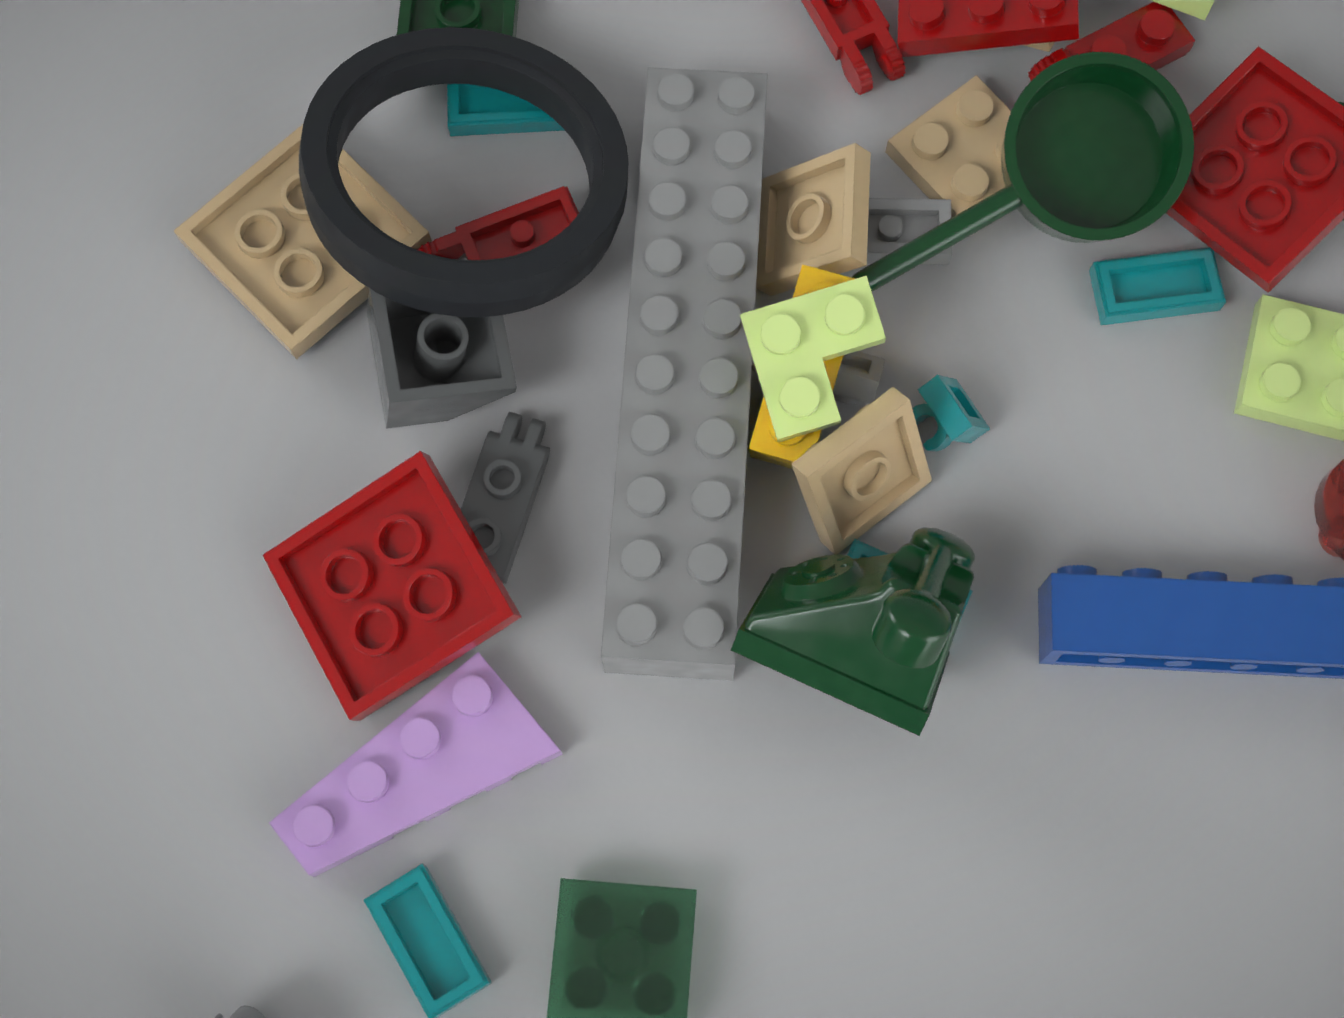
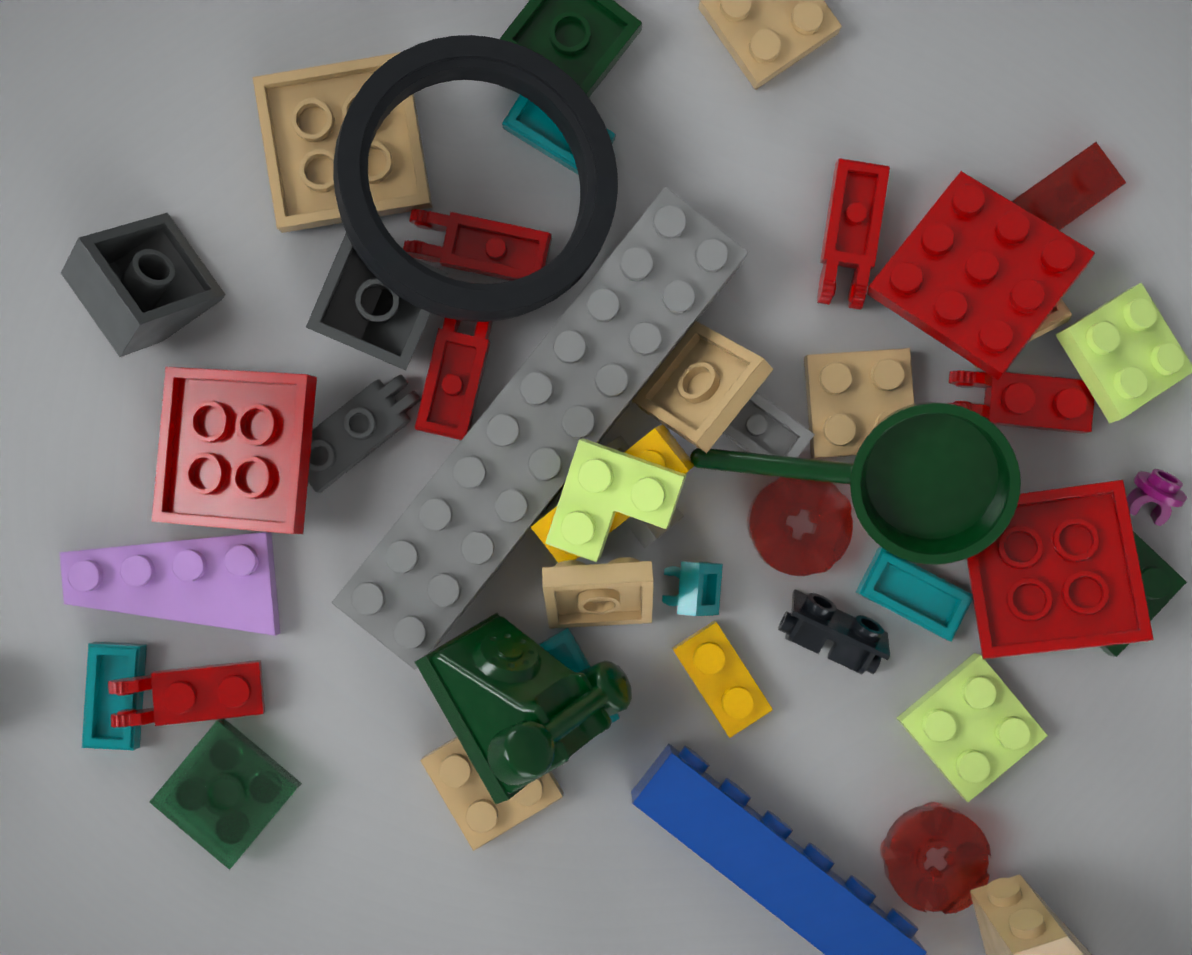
camera: 35 degrees right, 15 degrees up
none -> dark grey slope [61,213,226,357]
none -> red hinge [108,660,265,728]
none -> red hinge [415,318,493,441]
none -> tan plate [420,737,564,851]
none -> yellow plate [672,620,773,738]
none -> clear red plate [747,477,853,576]
none -> black hinge [778,589,890,675]
none -> magenta plate [1127,469,1187,526]

